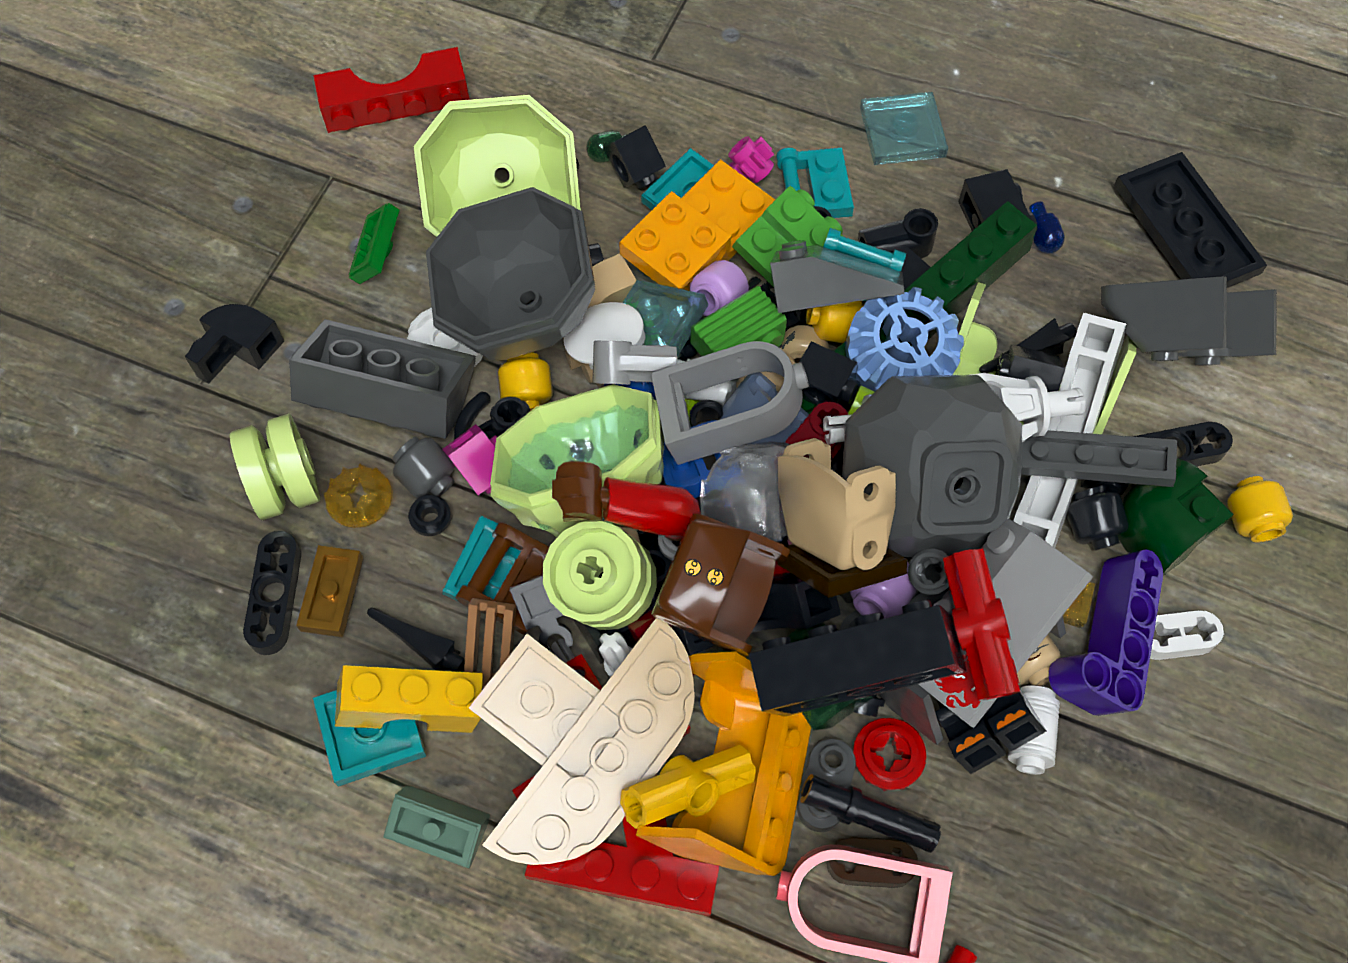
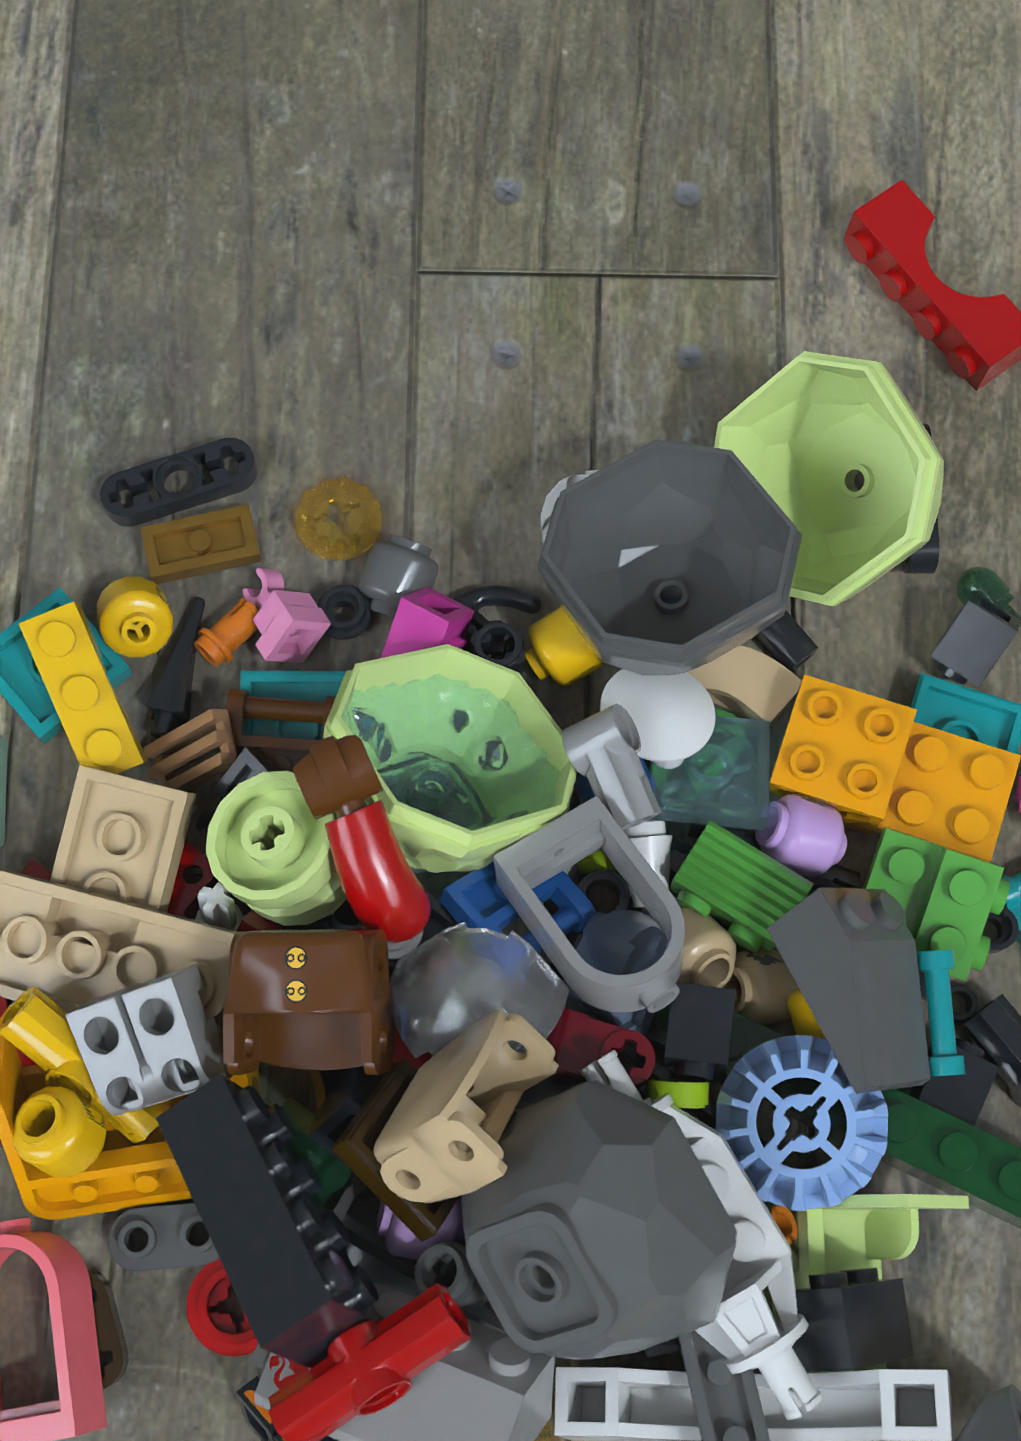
camera: 65 degrees right, 10 degrees up
black brick [184,304,284,384] -> none
yellowish green wheel [230,413,320,520] -> none
dark grey slope [289,319,476,439] -> none
green plate [349,203,400,284] -> none
black pin [800,774,941,853] -> none
black piece [979,318,1077,373] -> none
none -> yellow head [12,1086,107,1177]
none -> light grey hips [65,964,233,1116]
none -> yellow head [96,576,173,658]
none -> orange pin [194,597,259,668]
none -> bright pink piece [242,568,331,663]

